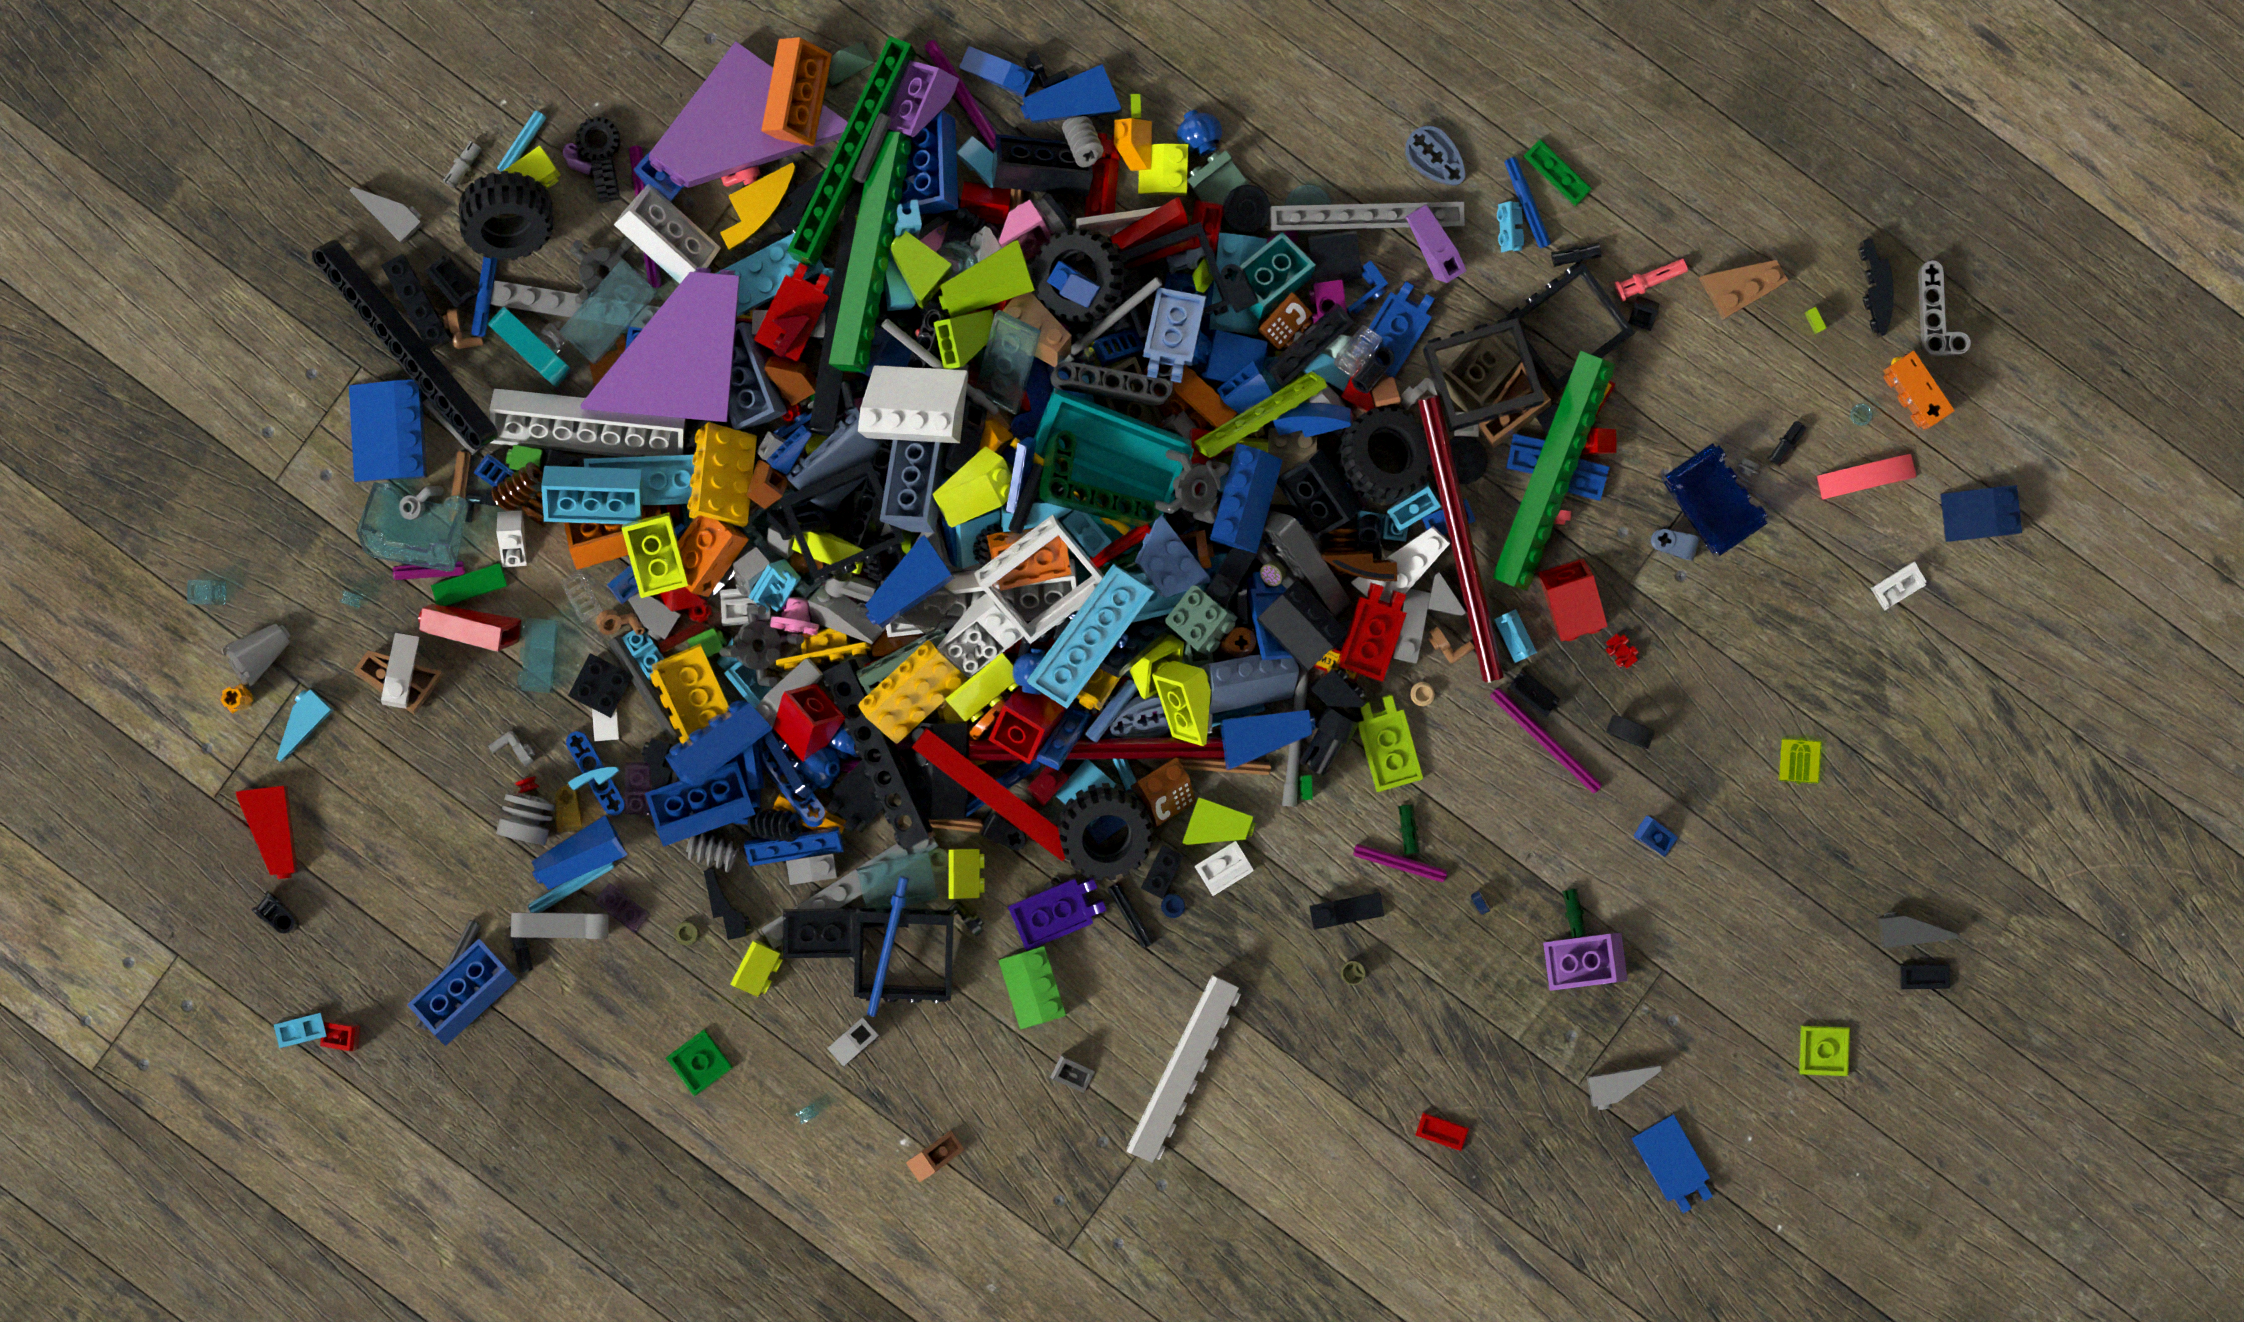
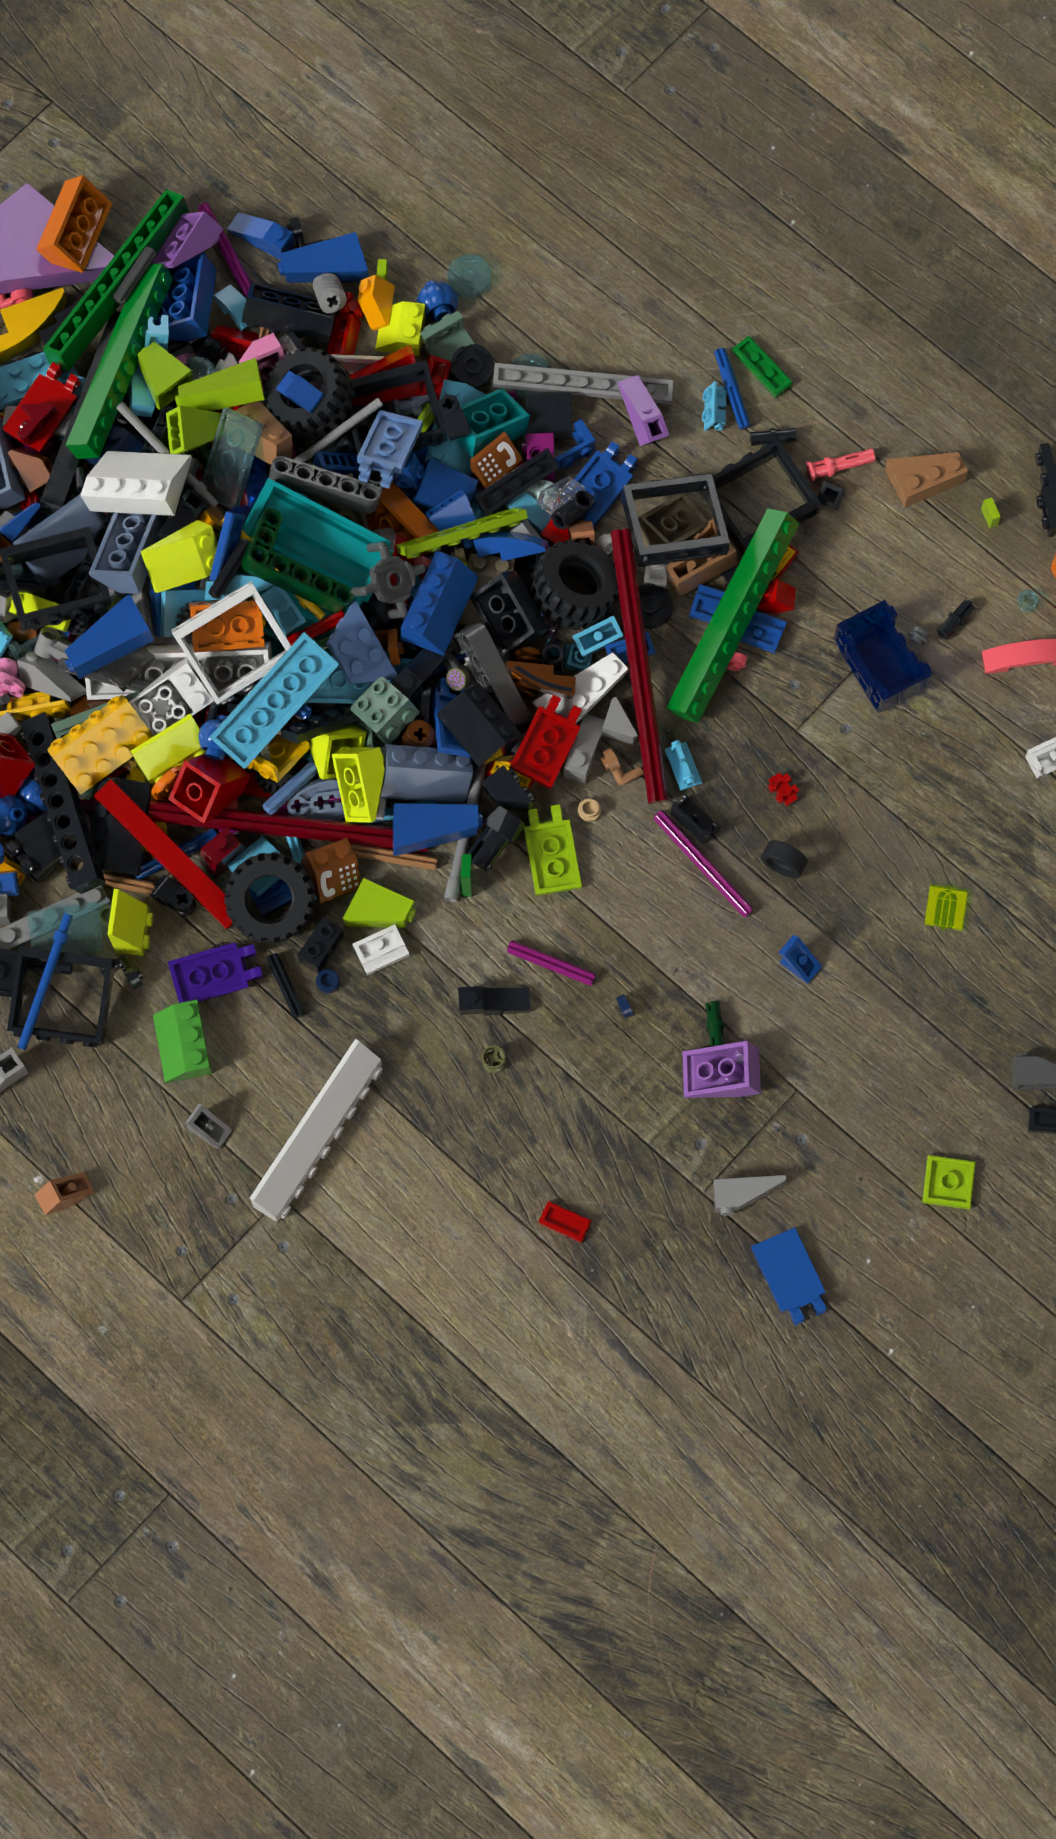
camera: 10 degrees right, 15 degrees down
sand green slope [828,41,875,86] -> none
blue tile [1037,705,1092,770] -> none
dark green pin [1398,804,1419,854] -> none
sand blue piece [1405,126,1465,186] -> none
red slope [1538,558,1608,642] -> none
sand blue piece [1651,529,1700,561] -> none
none -> clear light blue tile [447,254,491,298]

